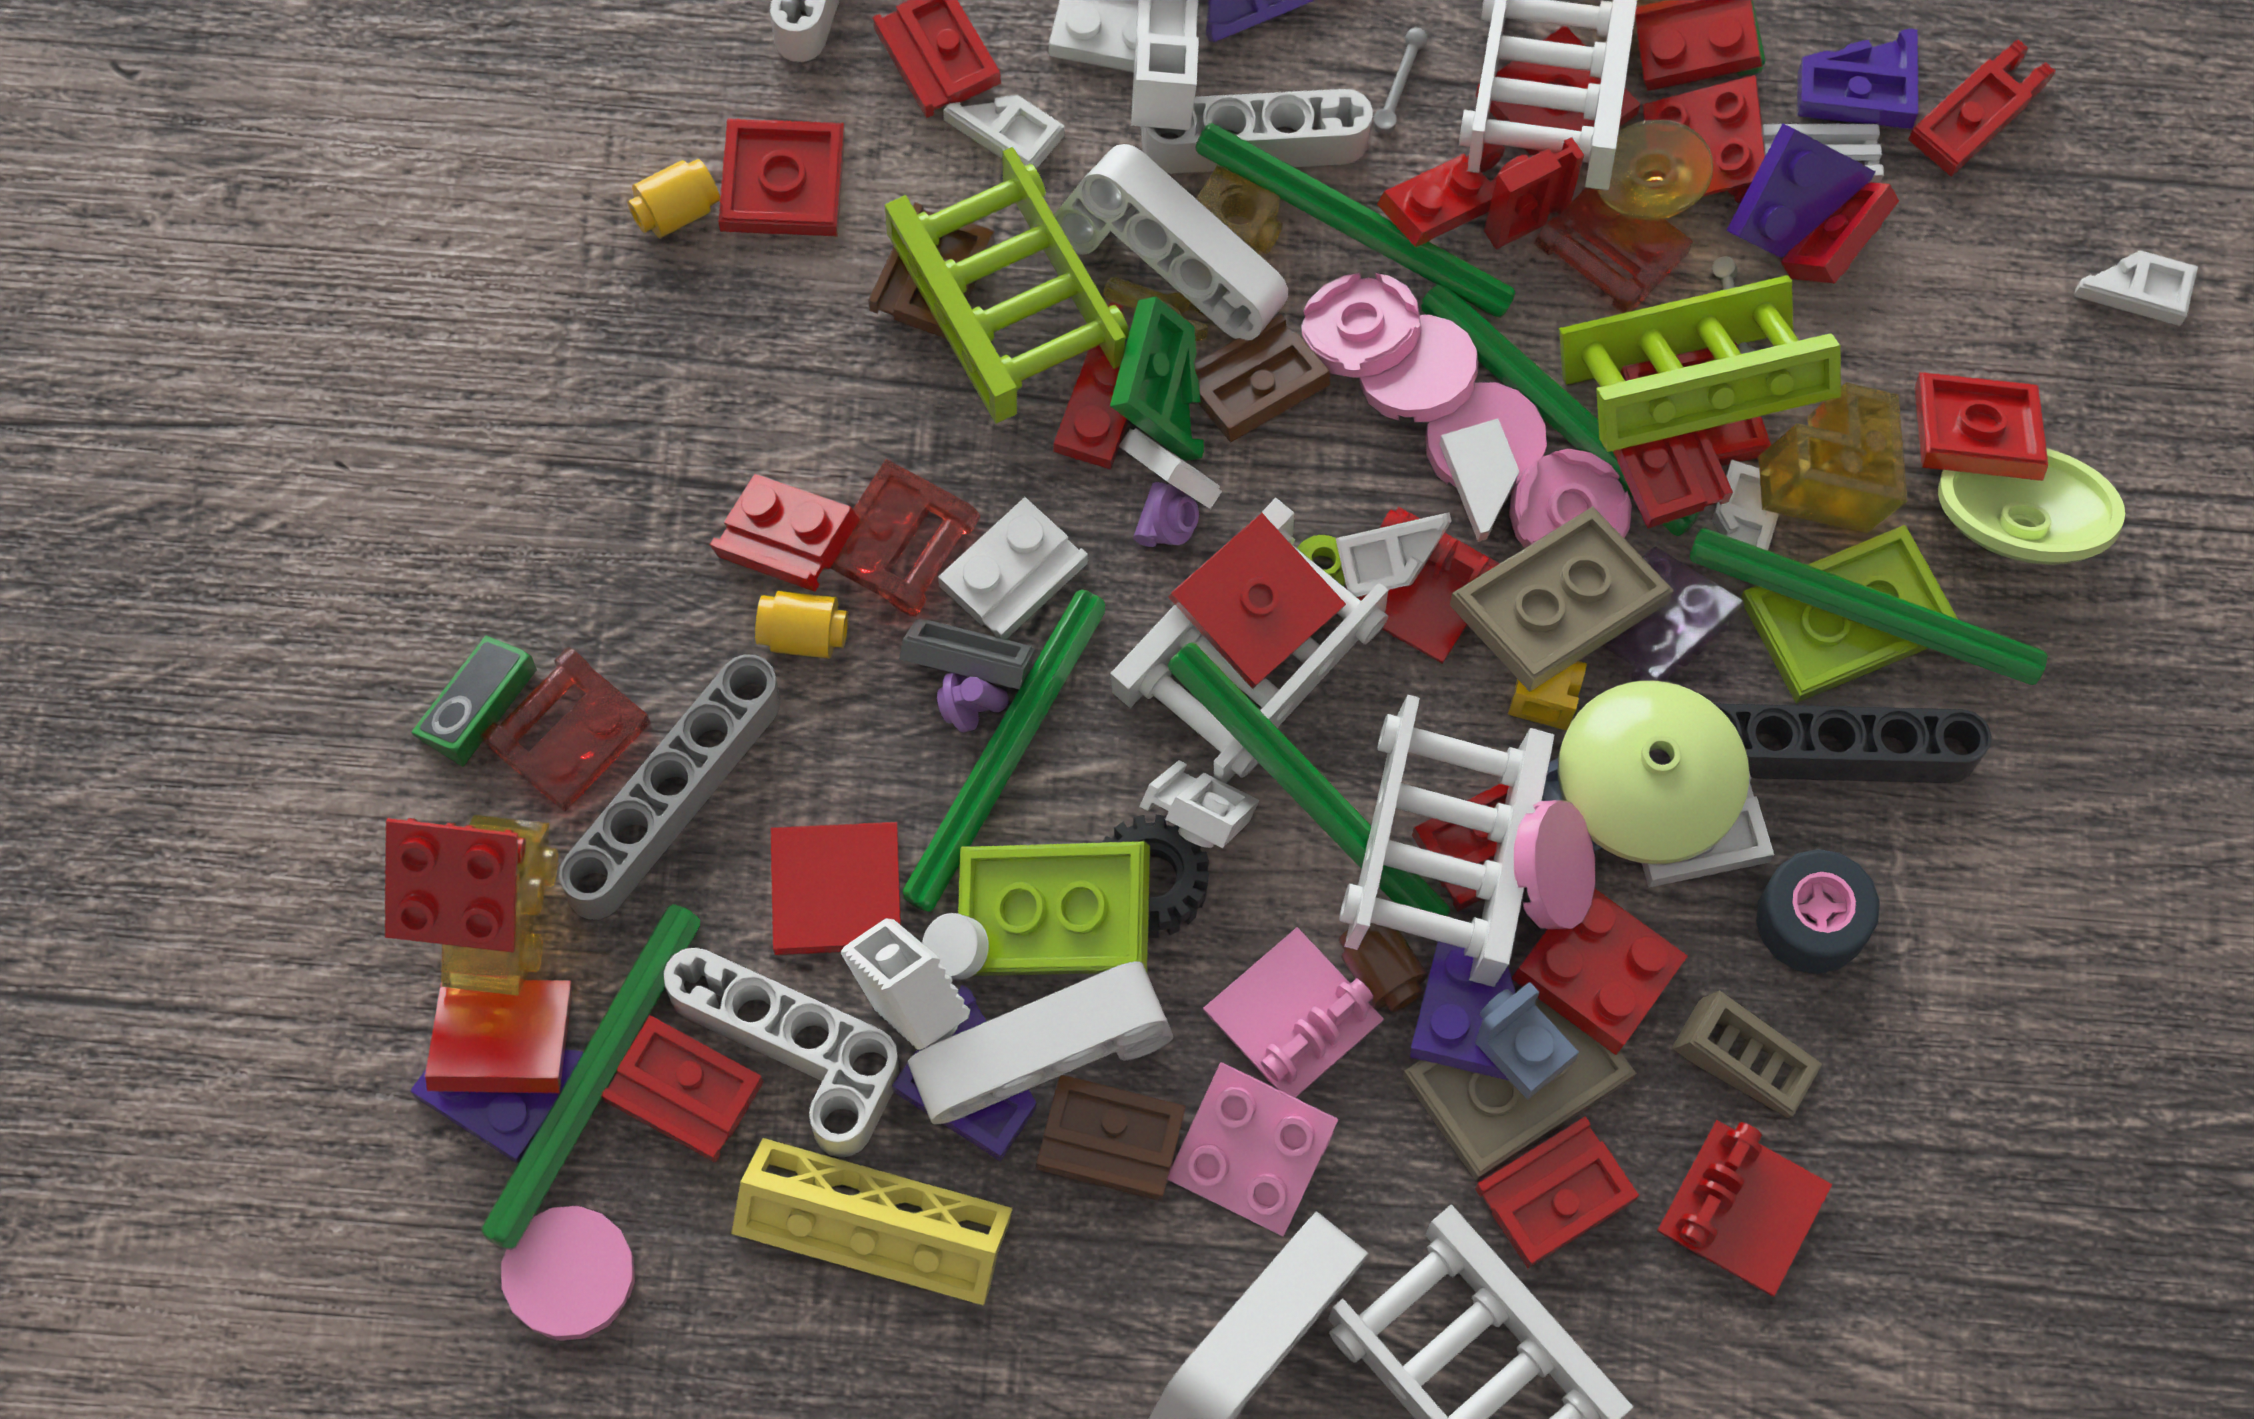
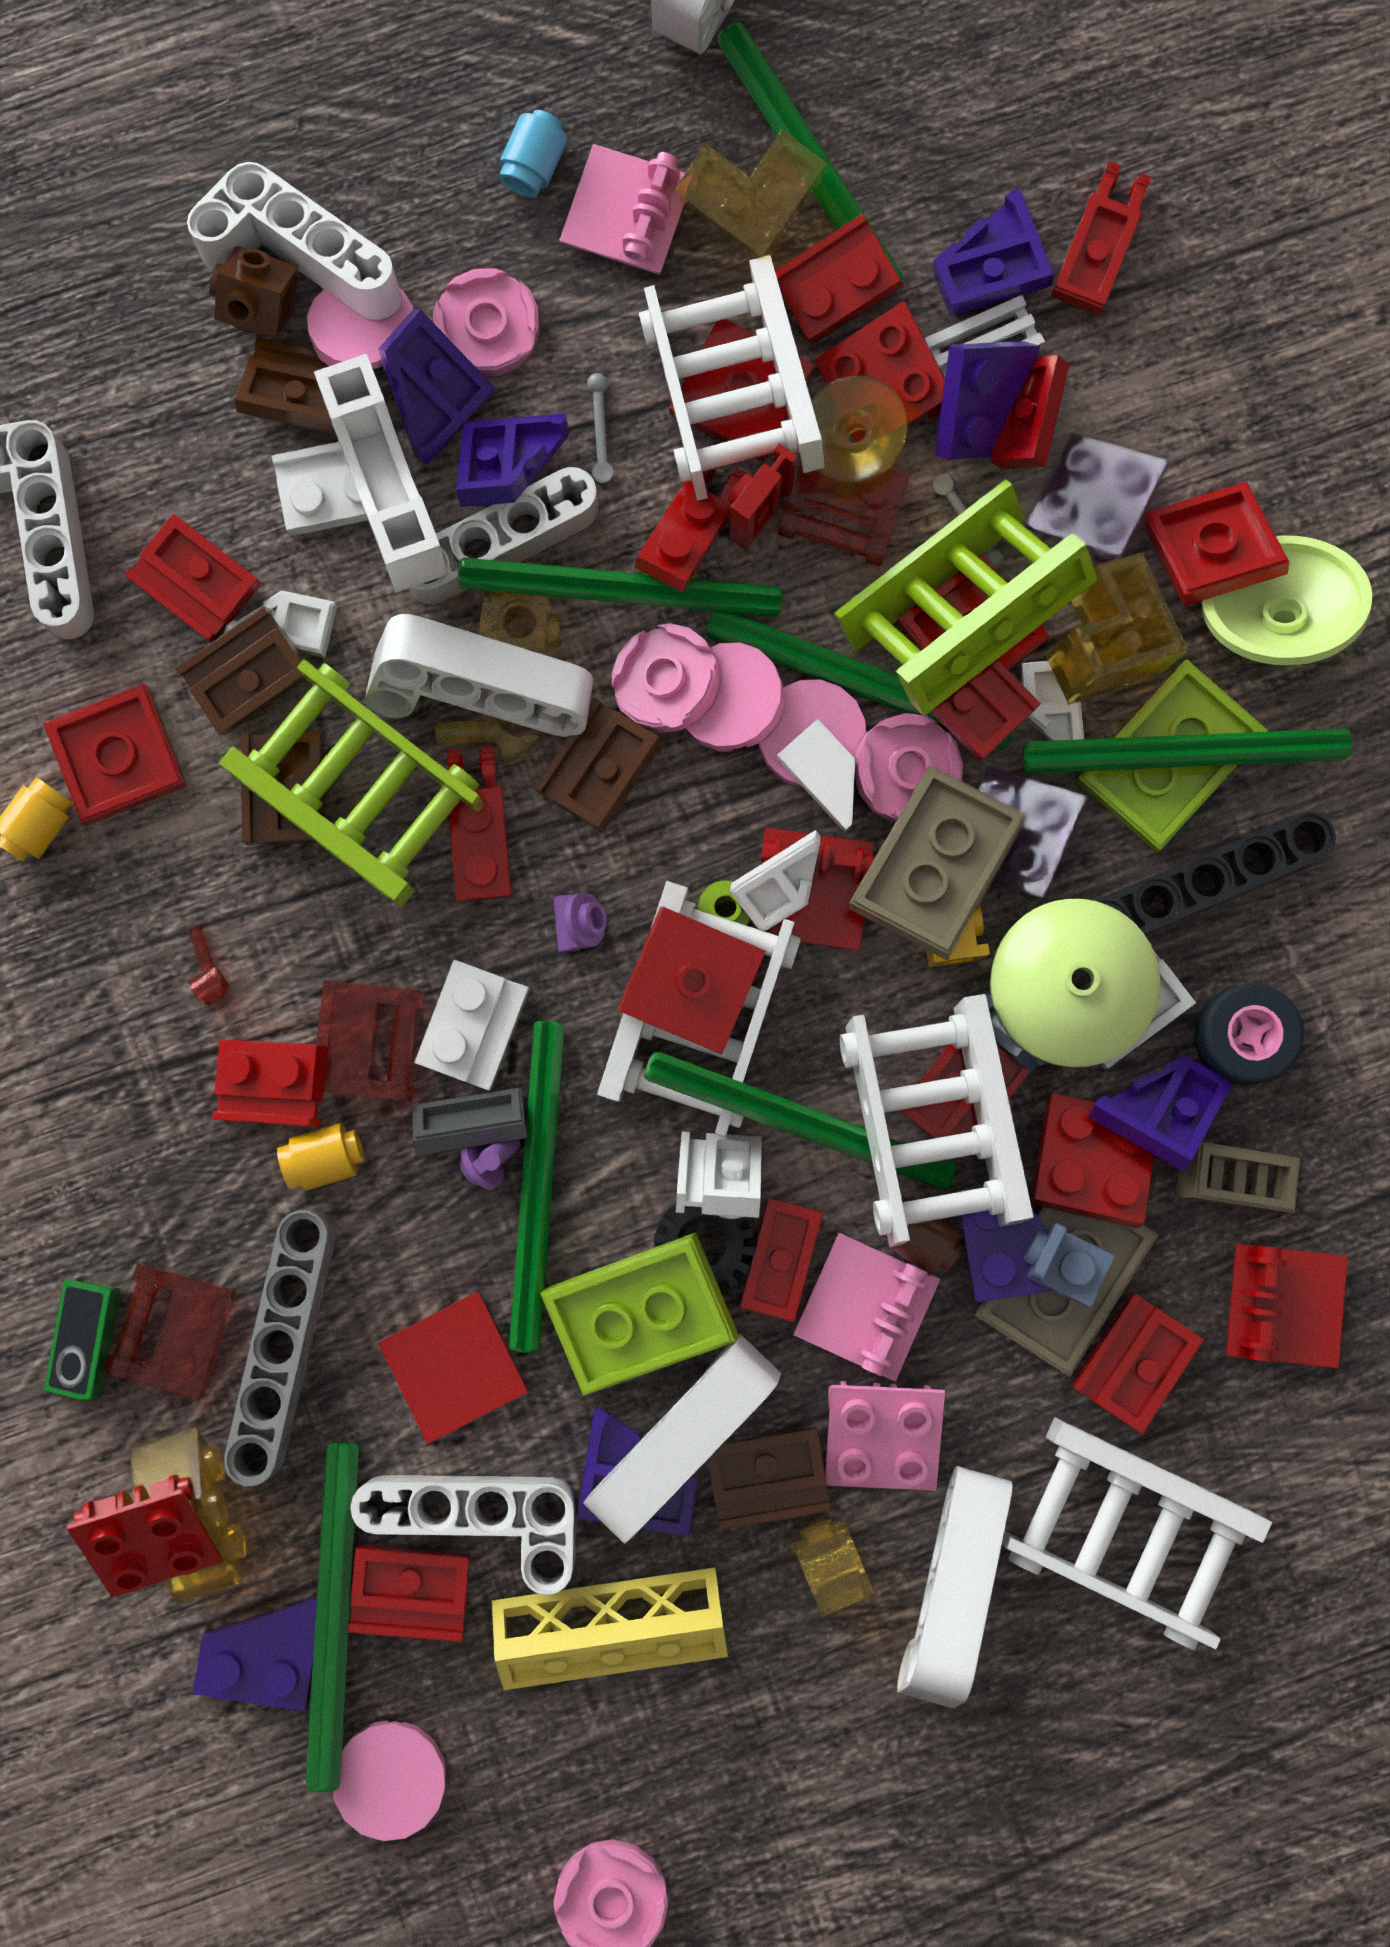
camera: 20 degrees left, 15 degrees up
red tile [425,979,572,1093] -> none
white brick [841,918,970,1050] -> none
white tile [922,913,989,980] -> none
green wing [1110,297,1204,461] -> none
white tile [1119,428,1222,509] -> none
bright pink tile [1514,800,1595,930] -> none
white tile [2074,251,2198,326] -> none
none -> reddish brown plate [175,606,305,735]
none -> clear red hand [188,926,229,1006]
none -> dark purple wing [456,413,569,507]
none -> red plate [740,1198,823,1322]
none -> clear yellow brick [793,1519,875,1617]
none -> clear purple hinge [1025,433,1169,566]
none -> dark purple wing [1088,1055,1234,1172]

